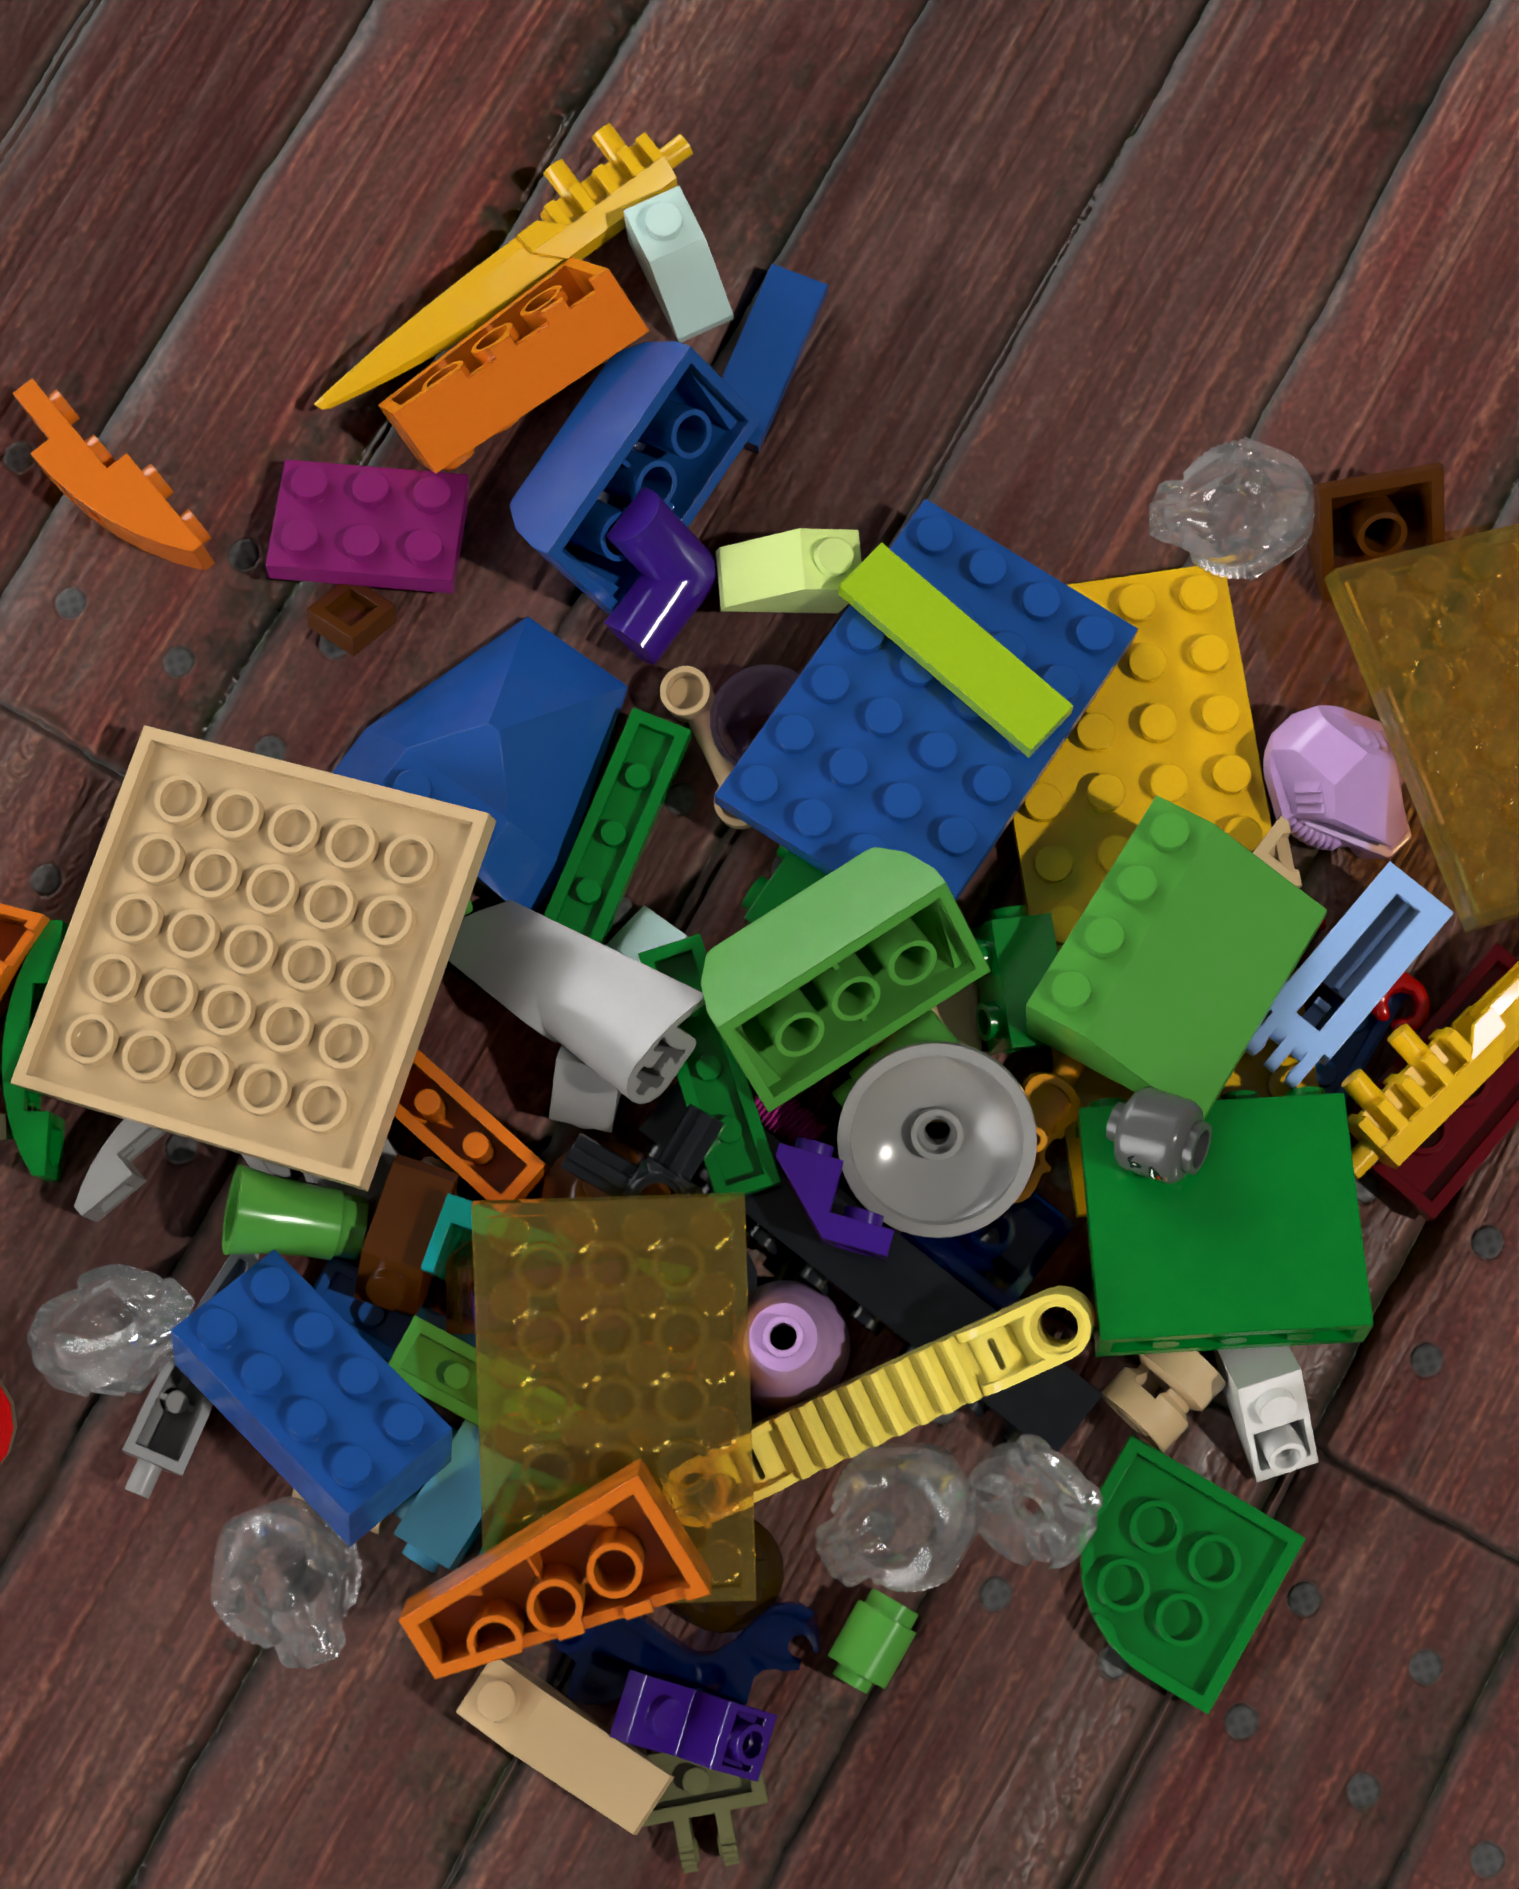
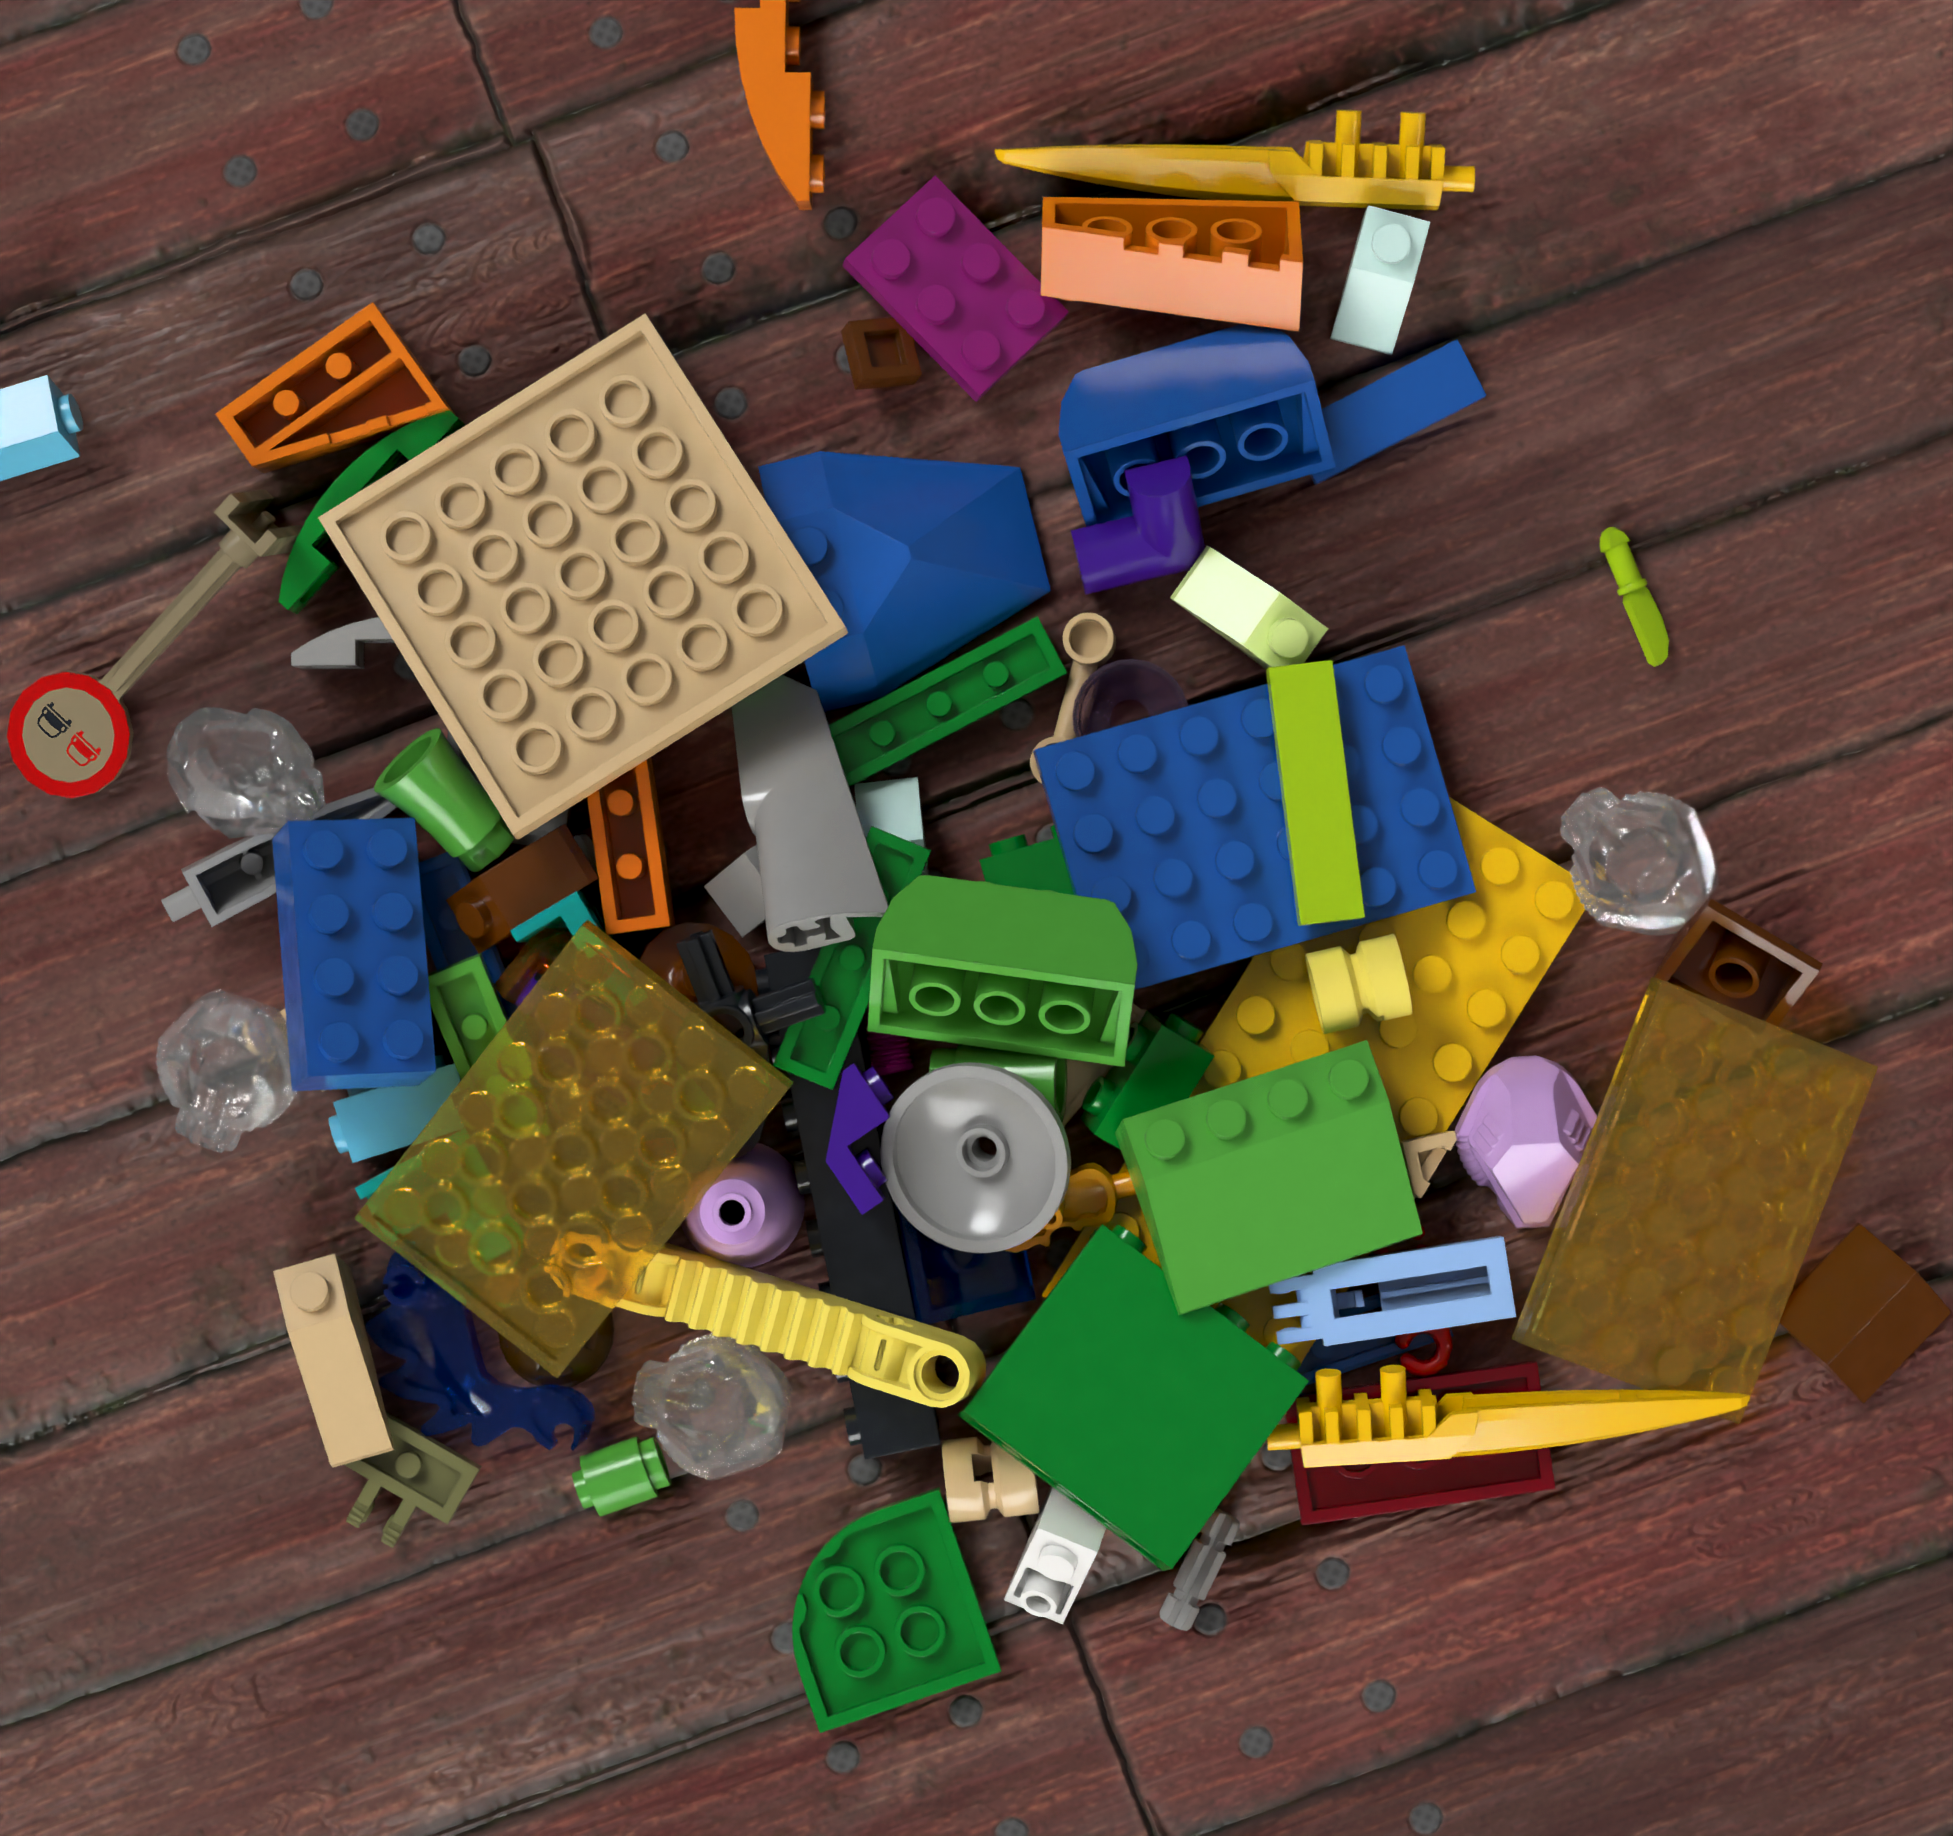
camera: 30 degrees right, 10 degrees up
orange wedge [398,1458,712,1679] -> none
dark purple slope [609,1670,777,1782] -> none
clear plate [967,1434,1103,1569] -> none
dark grey head [1106,1087,1212,1184] -> none
none -> light grey axle [1160,1508,1240,1631]
none -> light yellow wheel [1305,934,1413,1034]
none -> lime piece [1599,527,1669,667]

